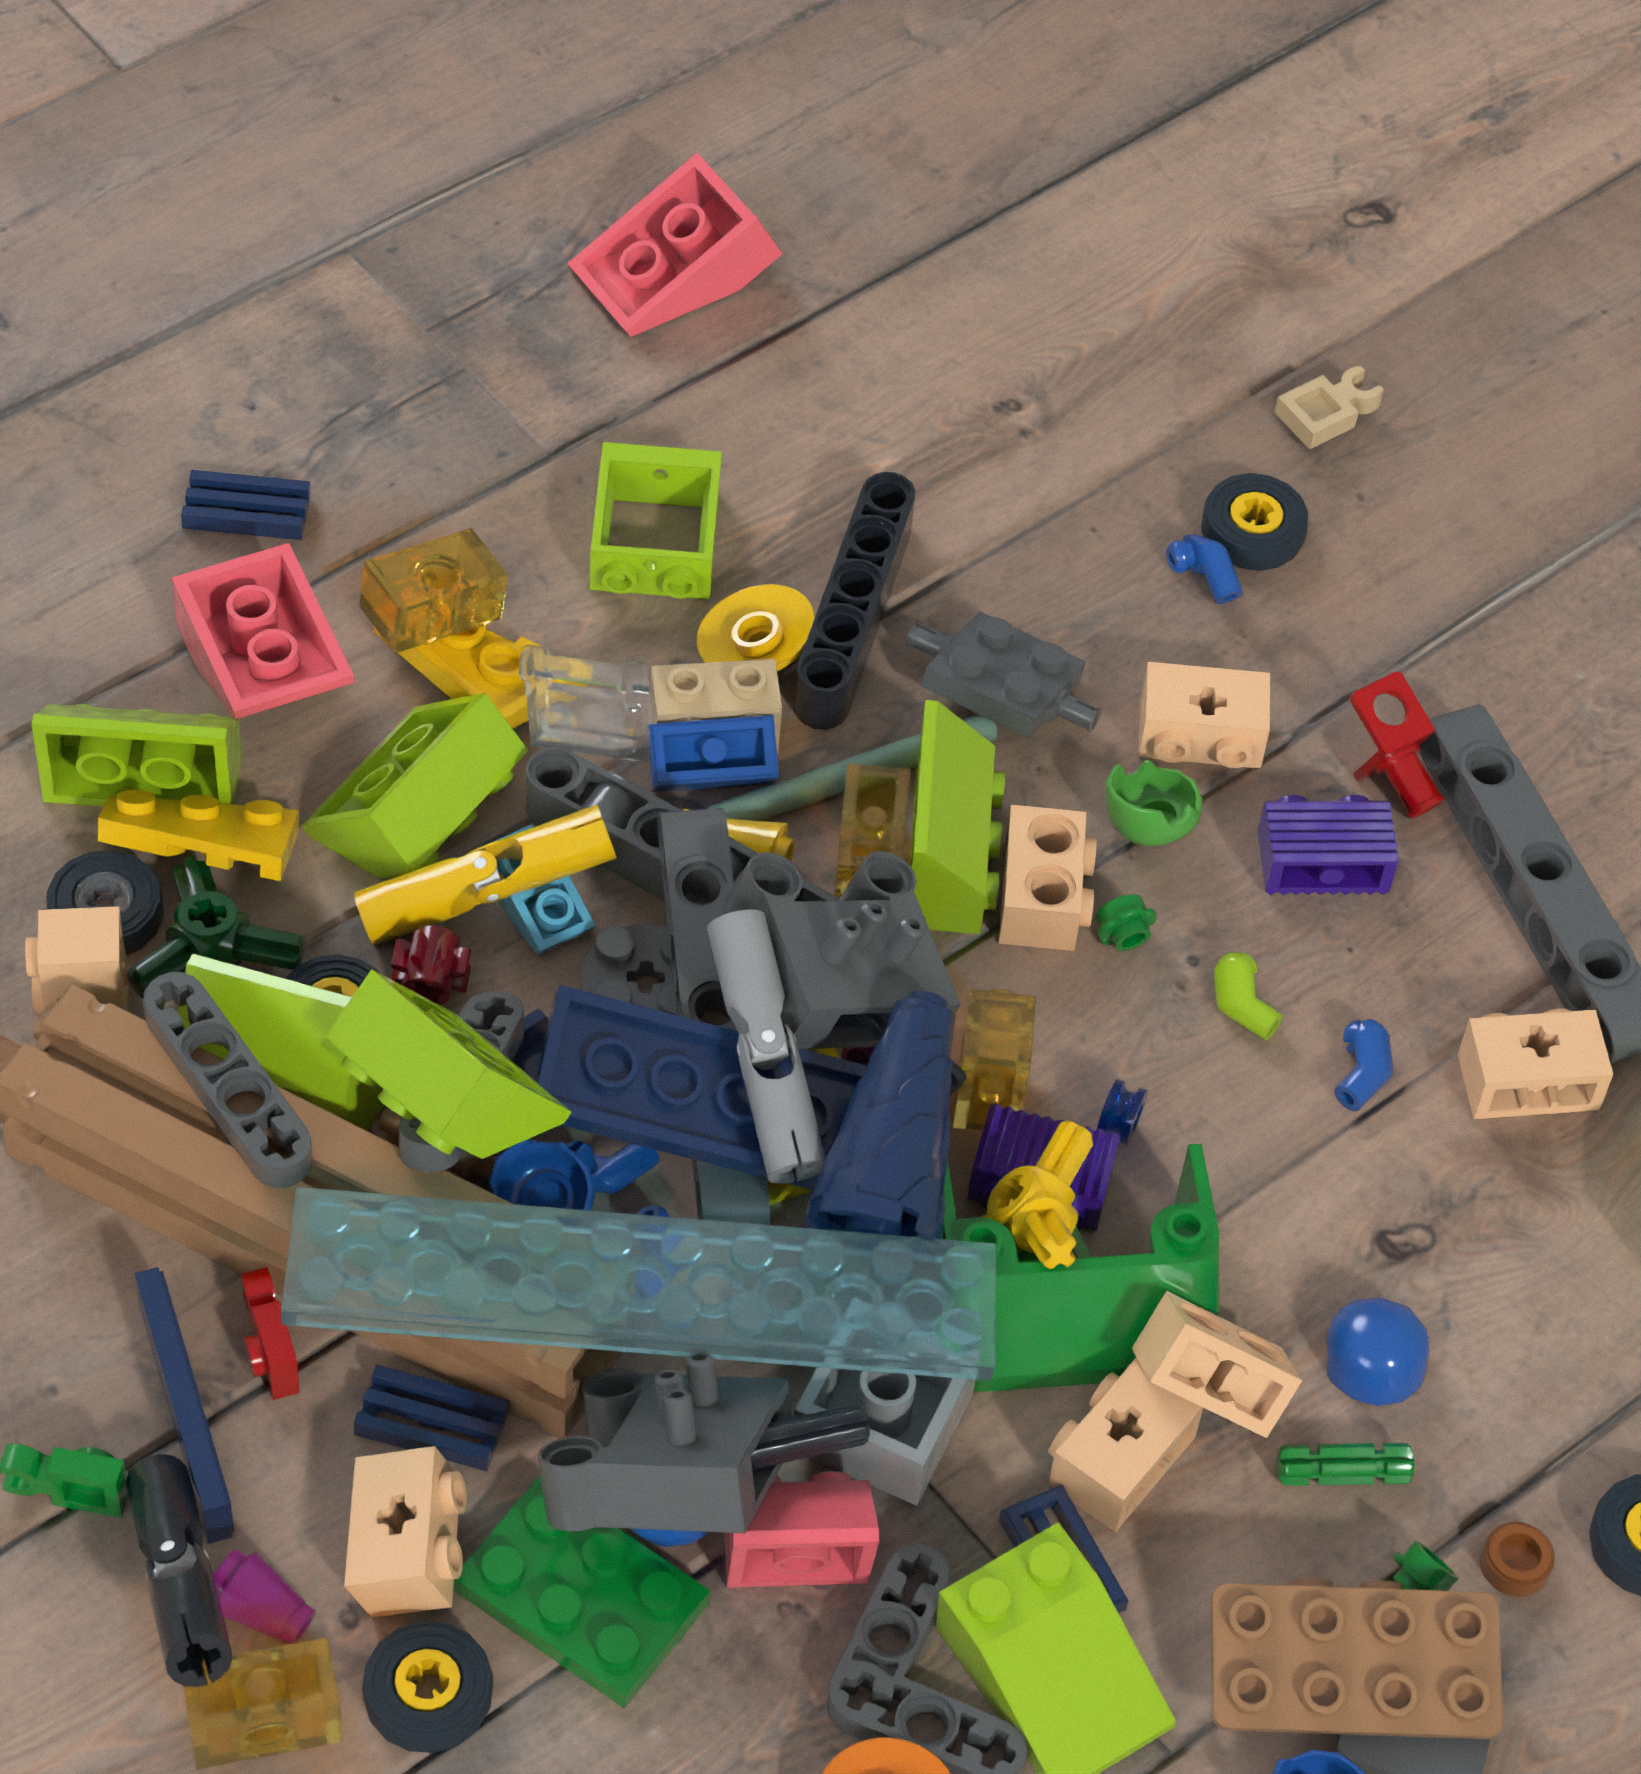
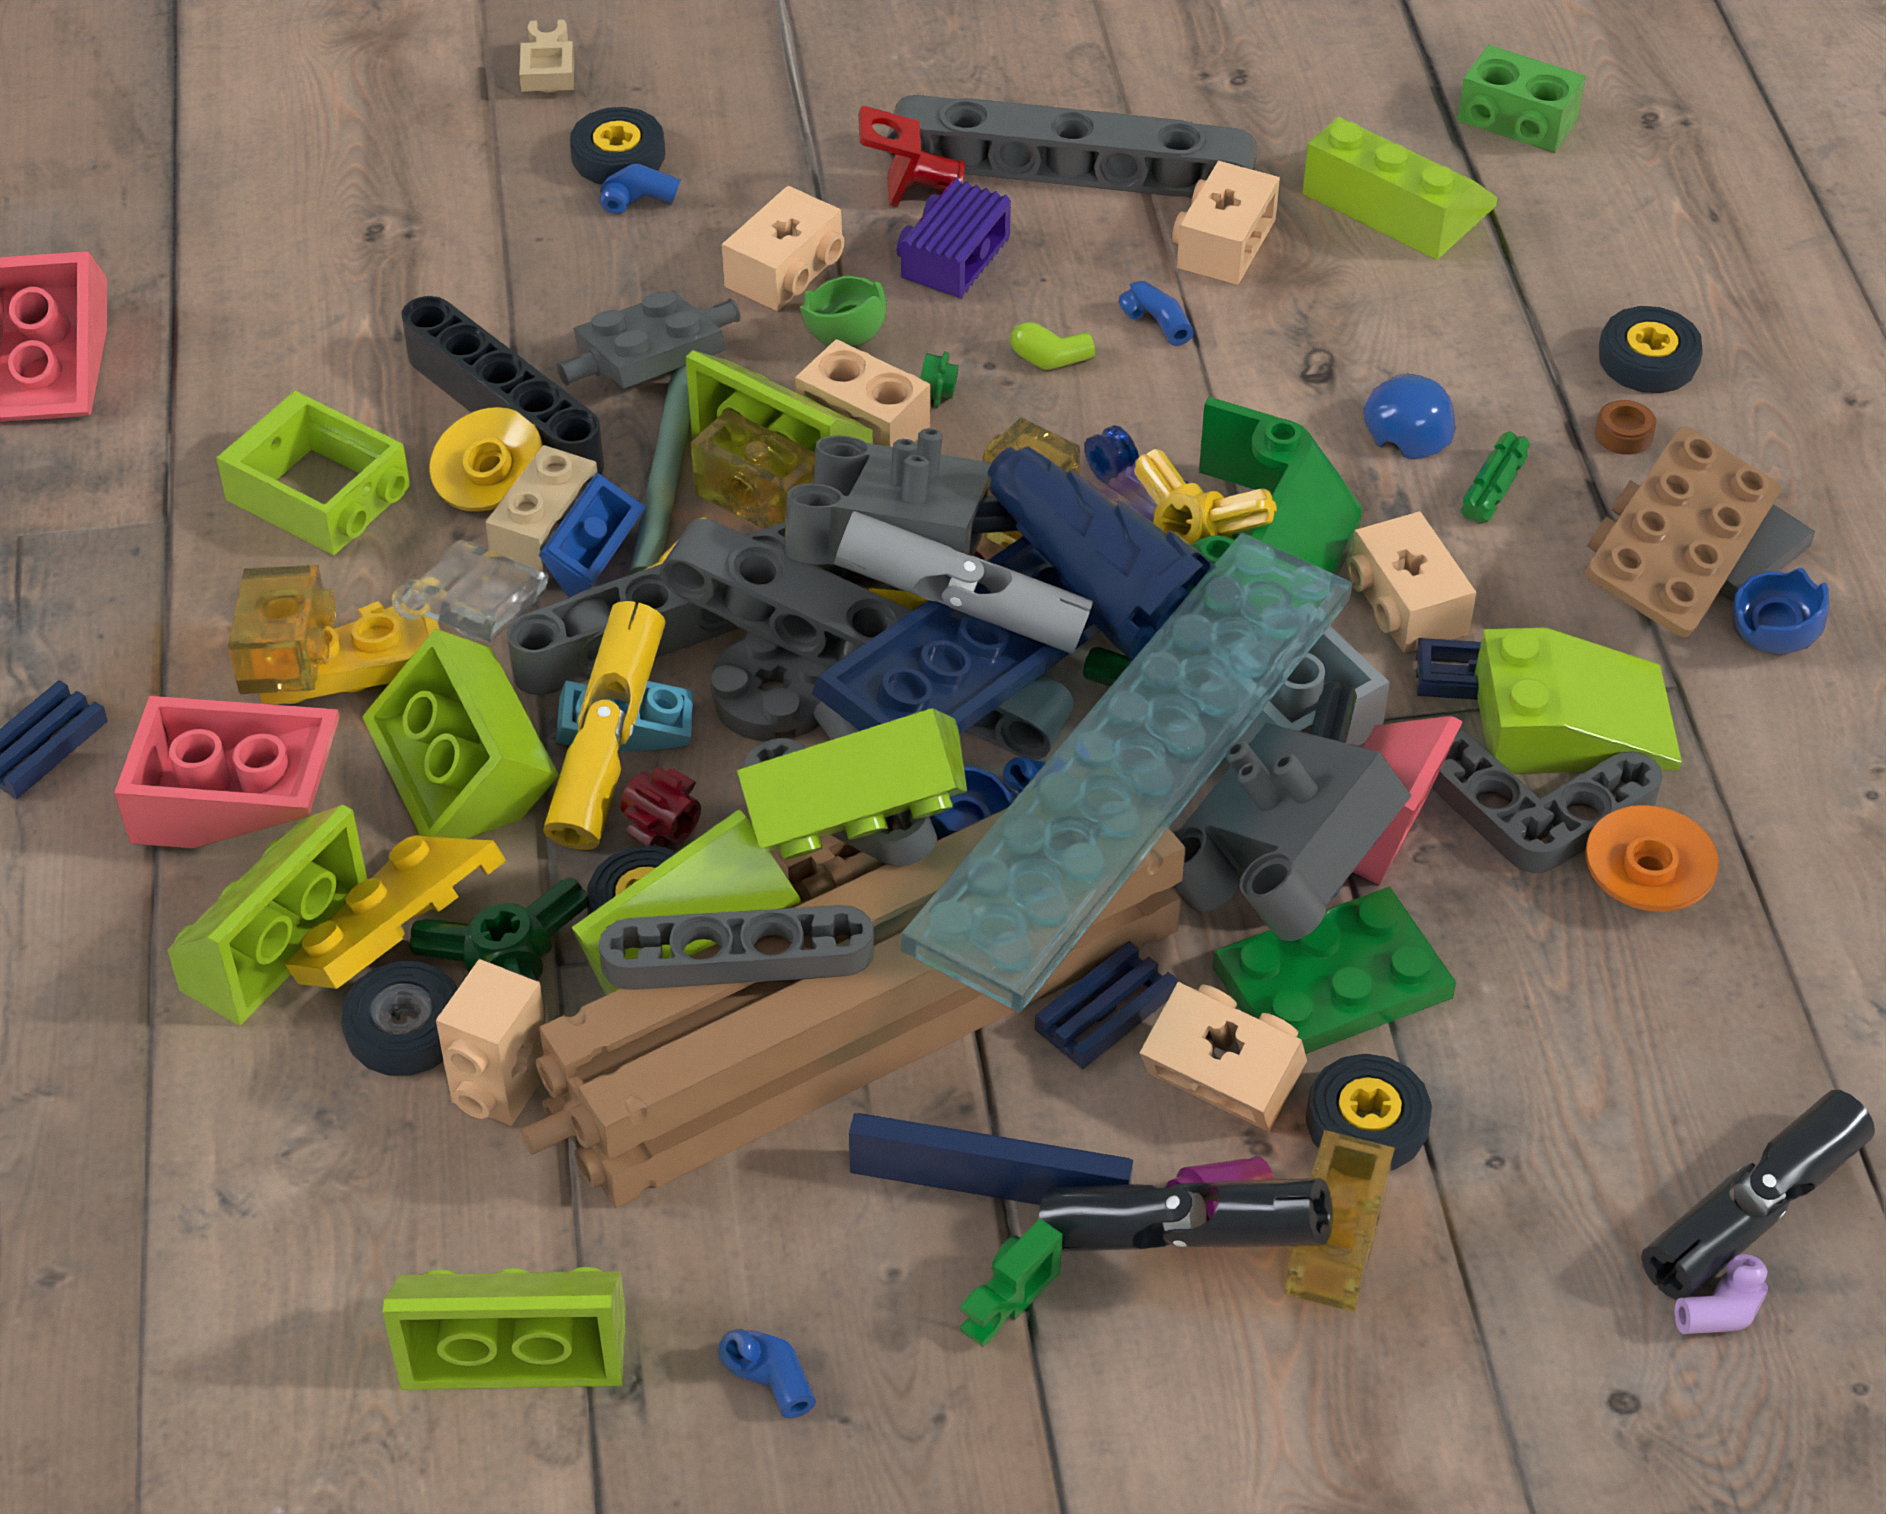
camera: 55 degrees left, 5 degrees down
red plate [240,1267,300,1400] -> none
light nougat brick [1132,1291,1303,1438] -> none
green plate [1393,1540,1459,1591] -> none

